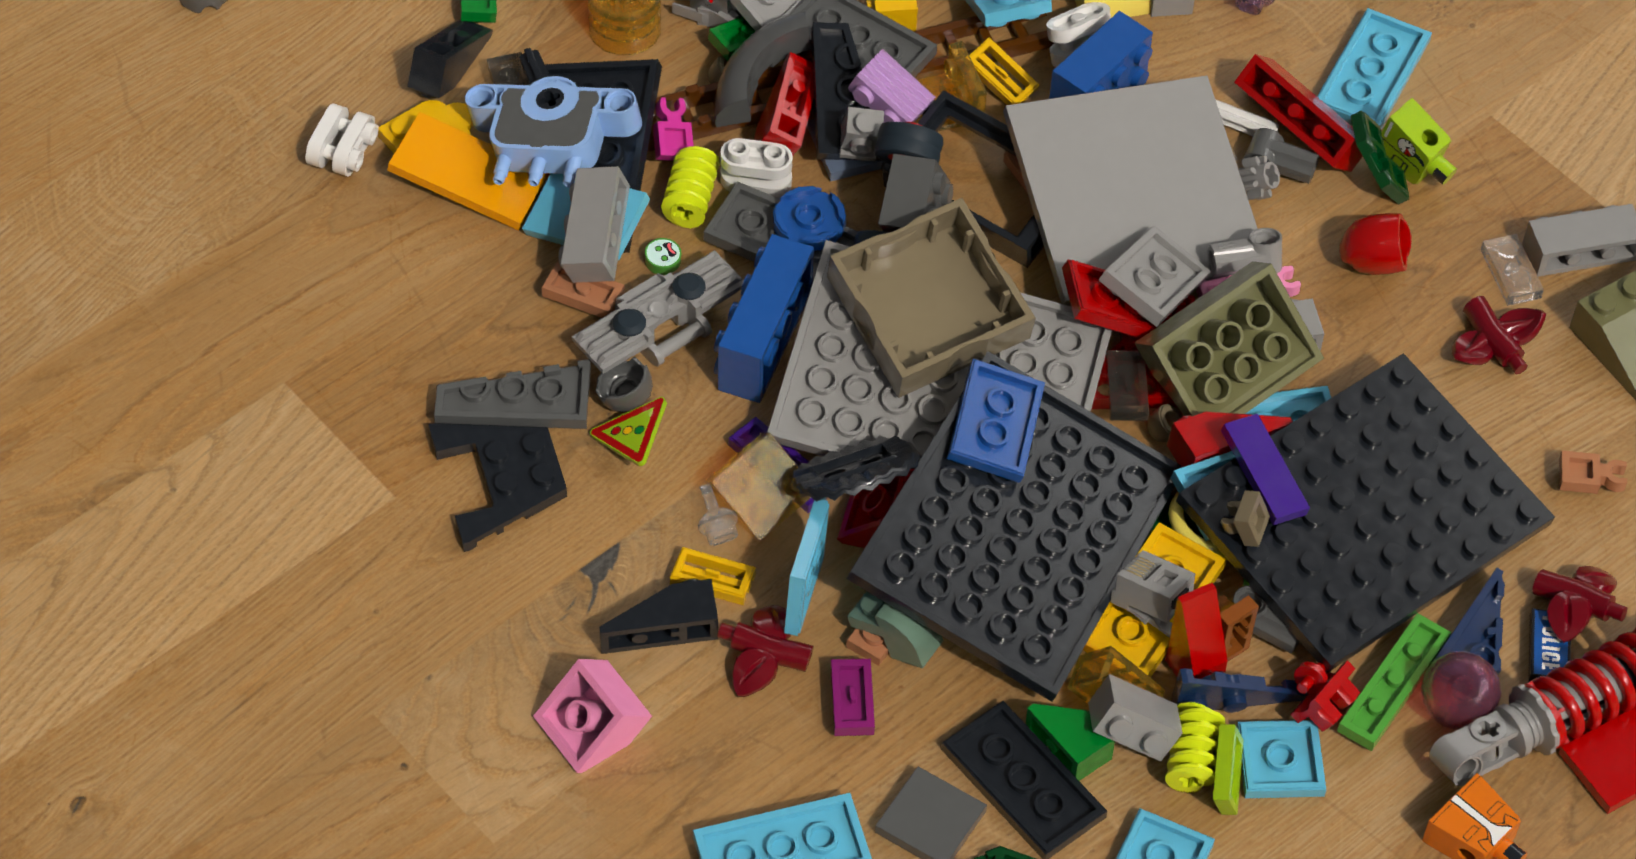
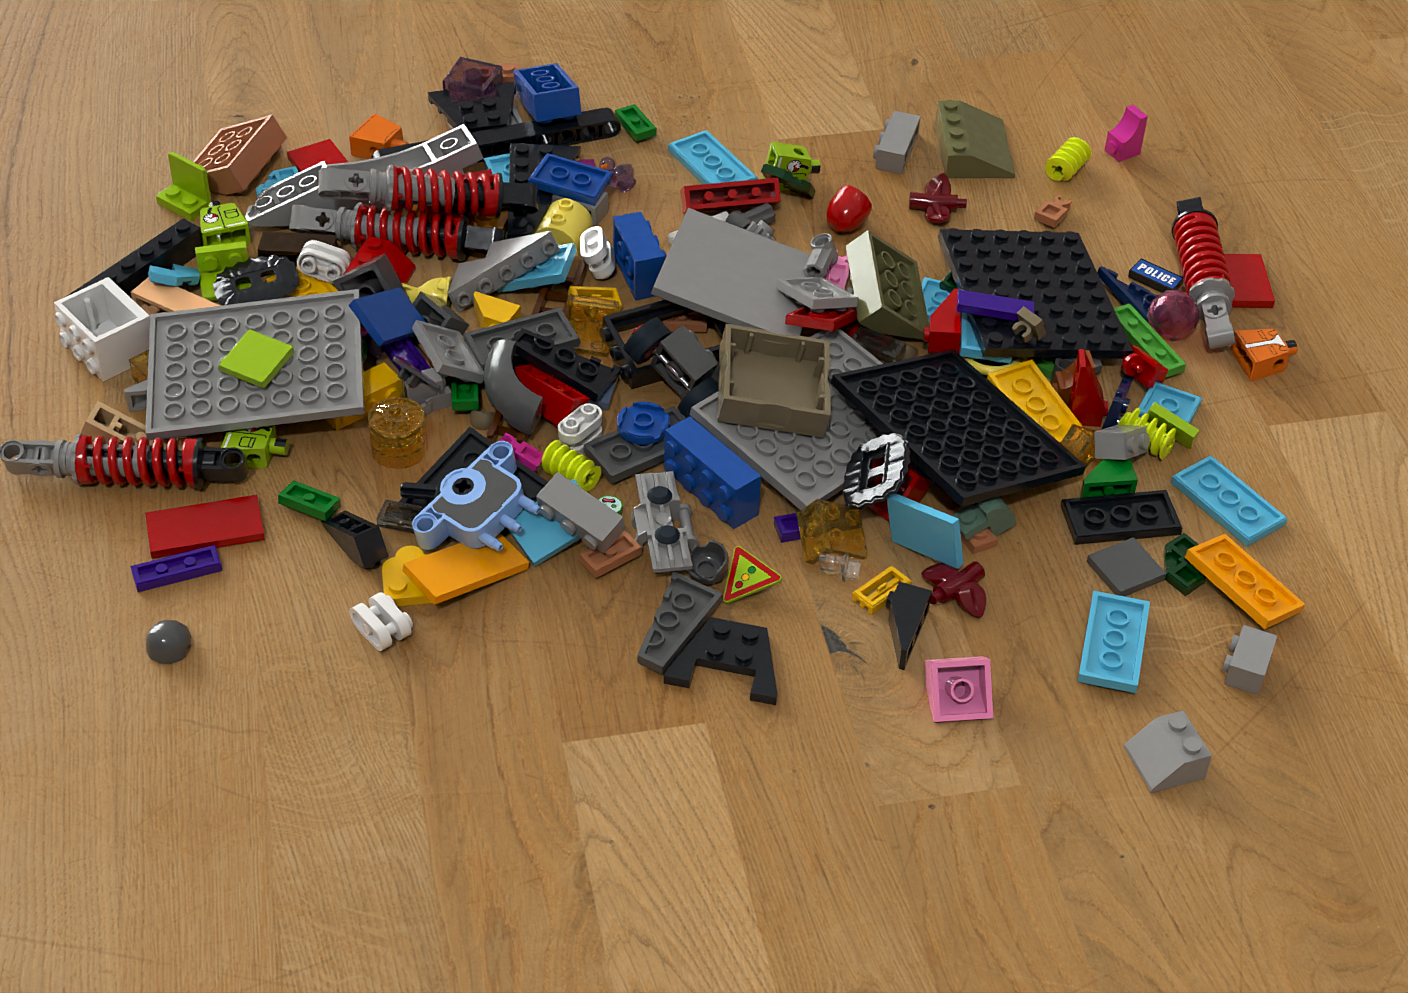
camera: 60 degrees left, 10 degrees down
magenta plate [831,658,875,736] -> none
light grey brick [839,107,884,162] -> none
lavender brick [848,49,936,123] -> none
blue tile [947,358,1045,483] -> none
light grey piece [1111,550,1195,638] -> none
clear plate [1480,234,1544,306] -> none
dark red plant [1532,566,1628,644] -> none

